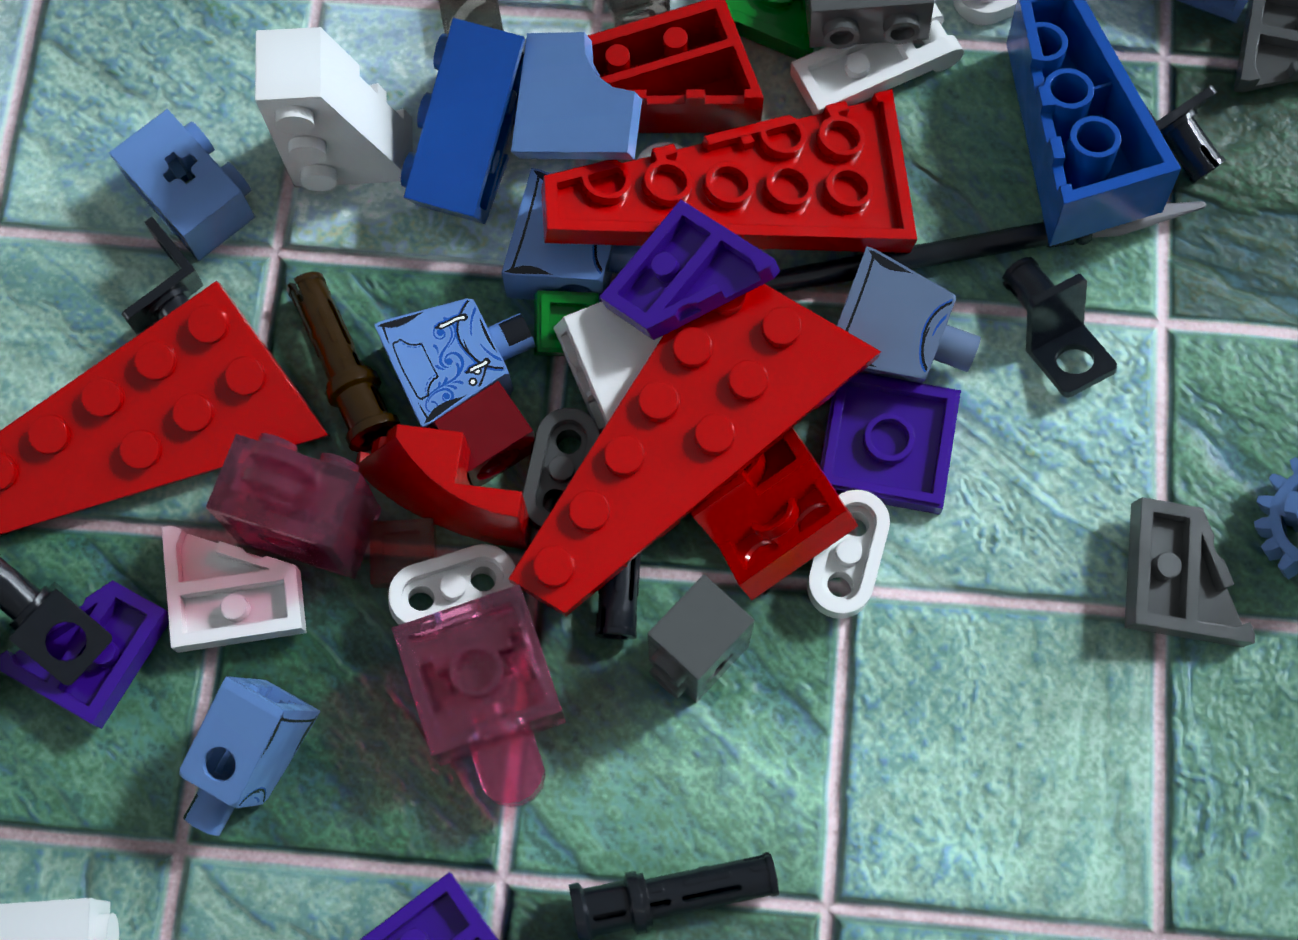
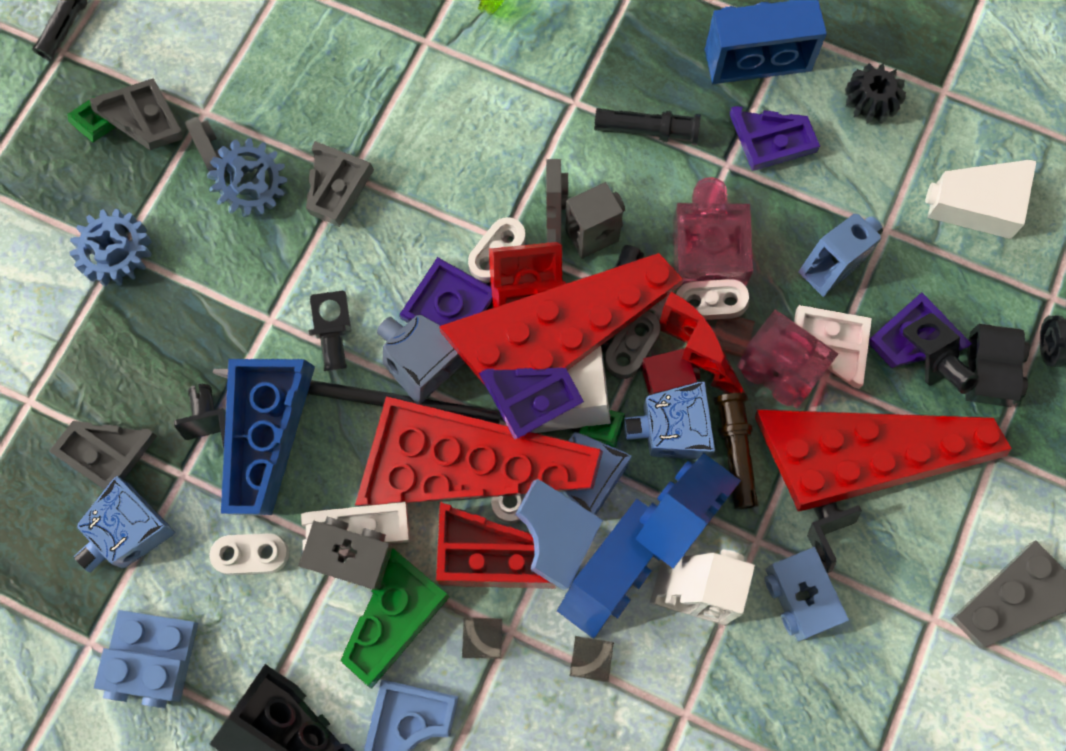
camera: 160 degrees left, 0 degrees up
none -> dark grey wing [546,159,568,244]
none -> blue wedge [635,453,741,569]

